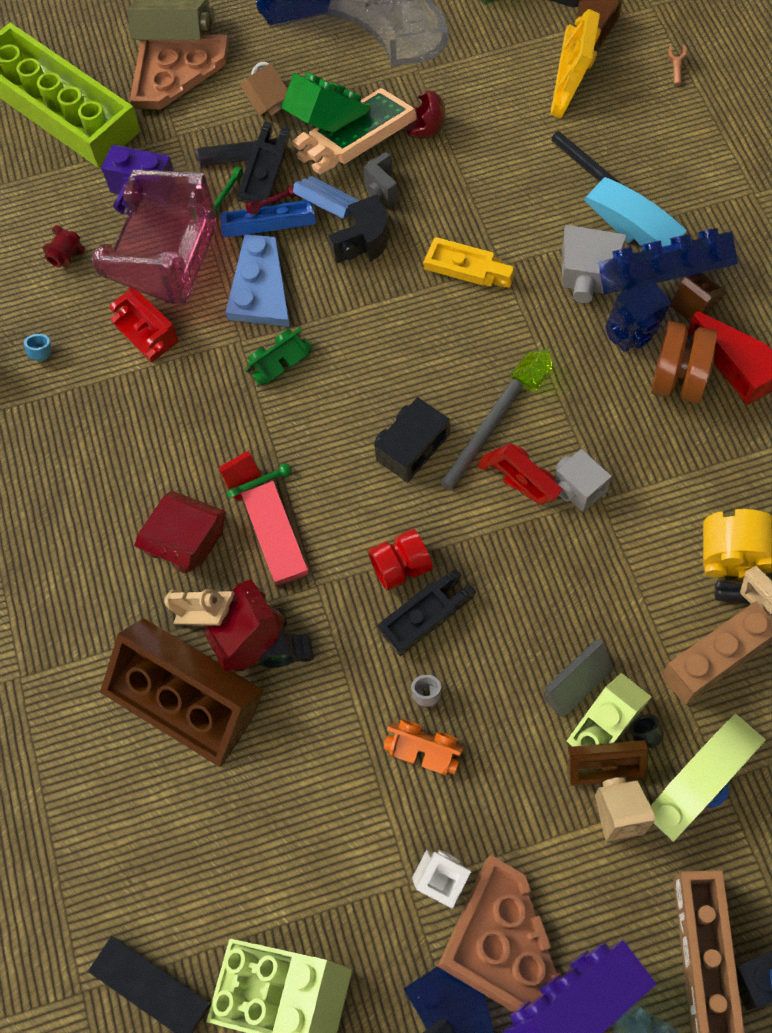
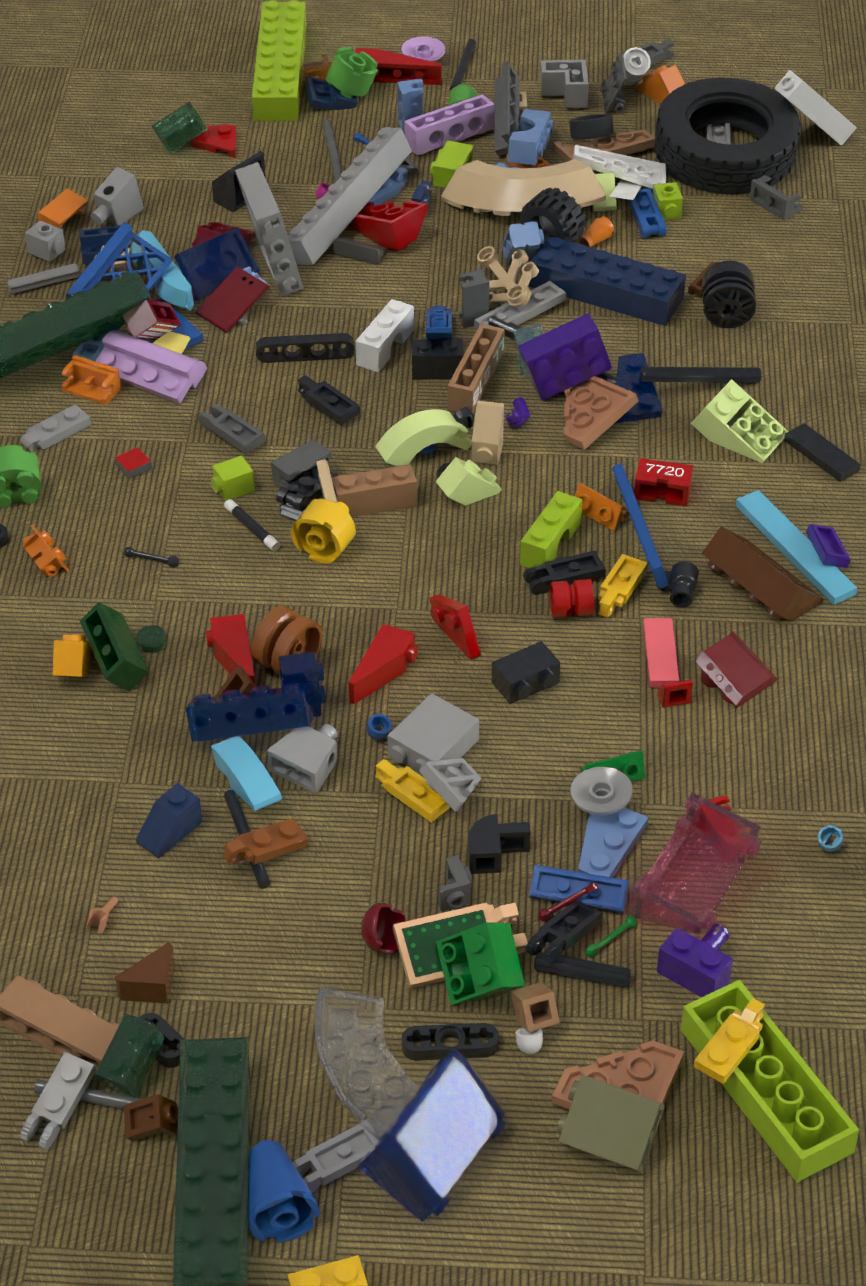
camera: 165 degrees left, 20 degrees down
dark red brick [43,225,85,268] -> none
tan hinge [164,589,235,626] -> none
dark red slope [203,579,284,671] -> none
green hinge [226,463,292,498] -> none
medium blue tile [293,176,360,219] -> none
light grey hinge [411,675,441,708] -> none
white brick [412,850,471,908] -> none
dark grey bar [441,380,523,491] -> none
clear neon green slope [510,350,552,392] -> none
dark grey slope [543,639,613,717] -> none
yellow wing [550,9,601,119] -> none
light grey brick [555,449,612,513] -> none
reddish brown tile [568,740,648,786] -> none
none -> dark blue slope [136,783,202,859]
none -> dark orange hinge [223,818,309,865]
none -> red slope [348,624,418,704]
none -> blue hinge [367,714,392,741]
none -> light grey brick [388,693,479,777]
none -> black beam [401,1023,499,1061]
none -> light grey wing [419,758,481,811]
none -> black hinge [453,407,475,429]
none -> dark purple arm [506,397,530,428]
none -> lime arch [520,491,582,568]
none -> light grey dish [570,767,633,815]
none -> yellow hinge [598,554,648,618]
none -> blue tile [612,463,669,589]
none -> red brick [634,458,694,507]
none -> yellow hinge [694,998,765,1084]
none -> medium azure tile [736,490,857,605]
none -> dark purple tile [806,524,851,568]

